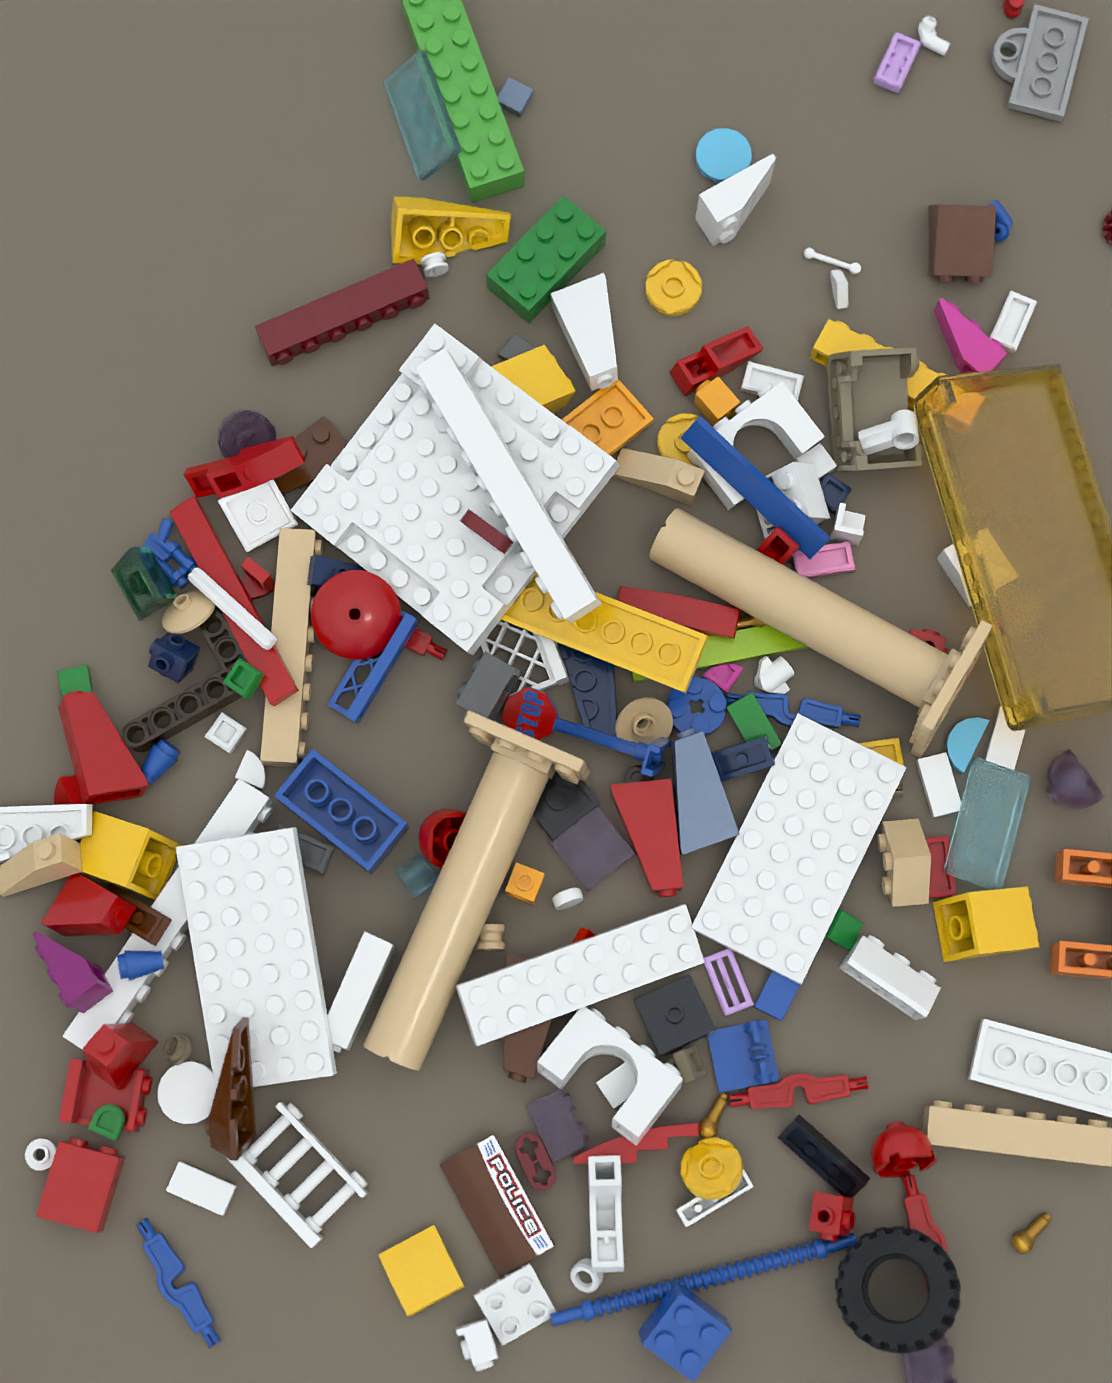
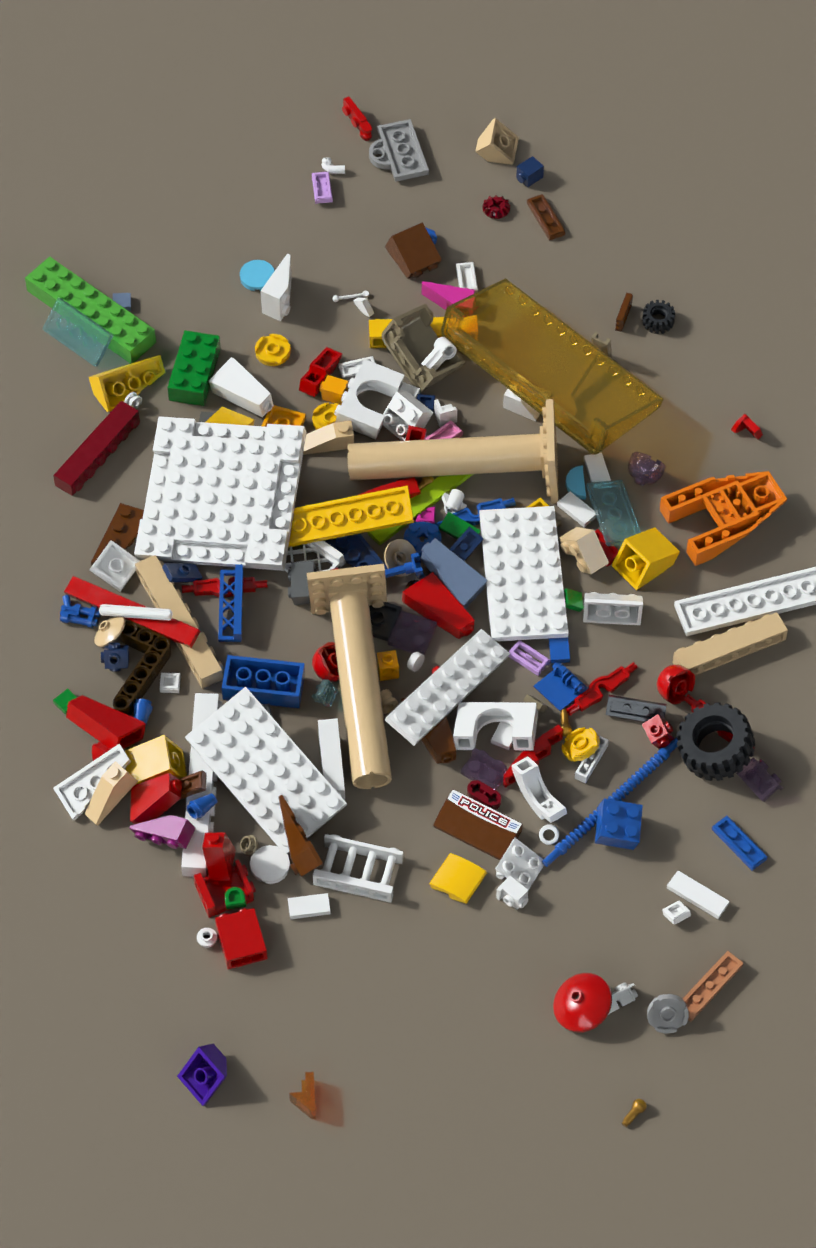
camera: 30 degrees left, 20 degrees down
clear green slope [111,547,177,621] -> none
blue piece [136,1218,221,1348] -> none
red slope [184,436,305,498] -> none
clear purple cylinder [217,408,276,458] -> none
green tile [223,658,265,700] -> none
white tile [235,750,266,790] -> none
red tile [240,557,275,600] -> none
red dish [311,570,401,660] -> none
white brick [415,348,602,623] -> none
dark red beam [460,509,513,554] -> none
black plate [634,974,716,1057] -> none
blue tile [681,416,830,559] -> none
pearl gold piece [1012,1212,1052,1253] -> none

